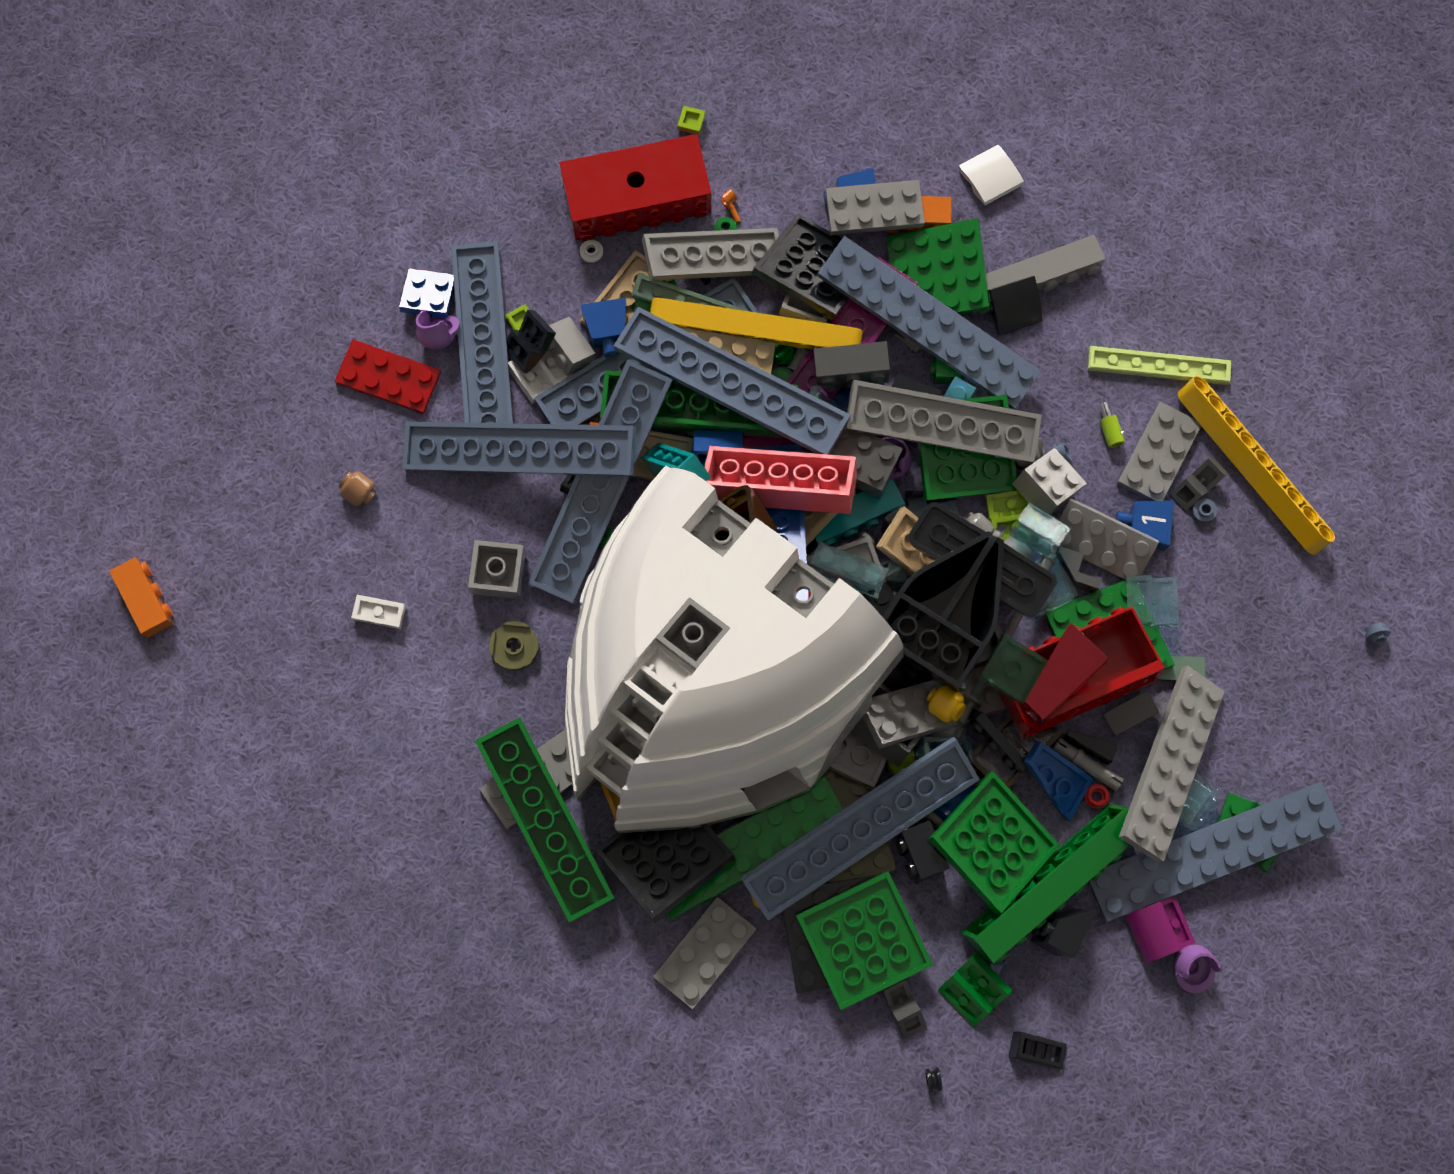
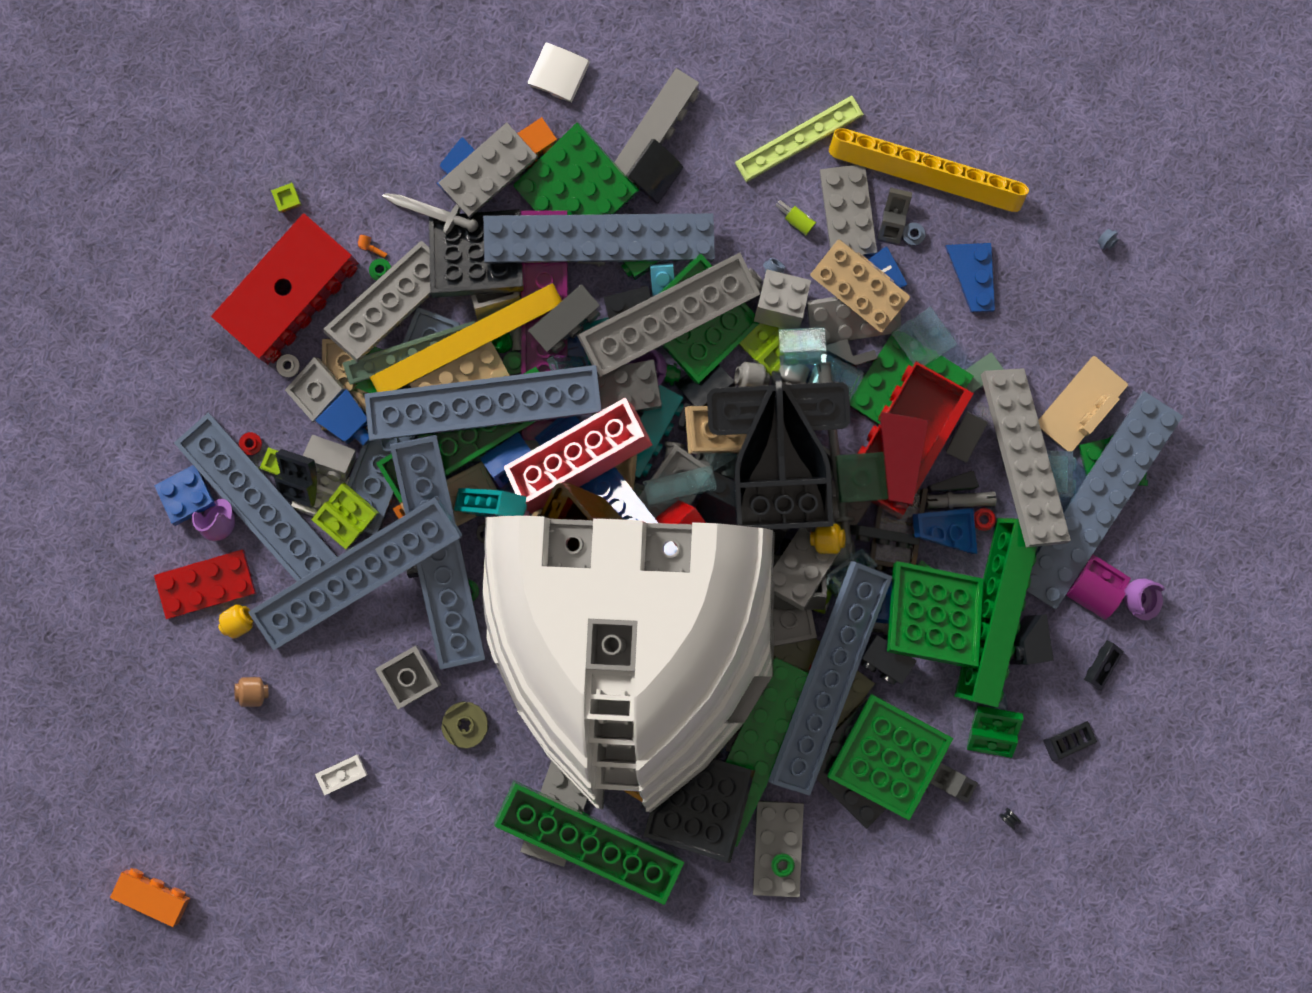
camera: 35 degrees left, 10 degrees up
none -> yellow head [218,605,253,639]
none -> red plate [239,432,262,455]
none -> light grey plate [285,357,346,422]
none -> lime slope [311,482,379,549]
none -> light grey sword [382,193,478,234]
none -> green plate [665,363,681,386]
none -> green plate [771,853,795,877]
none -> tan bracket [810,240,910,332]
none -> blue wing [945,243,995,313]
none -> tan bracket [1038,356,1128,453]
none -> black plate [1084,640,1124,691]

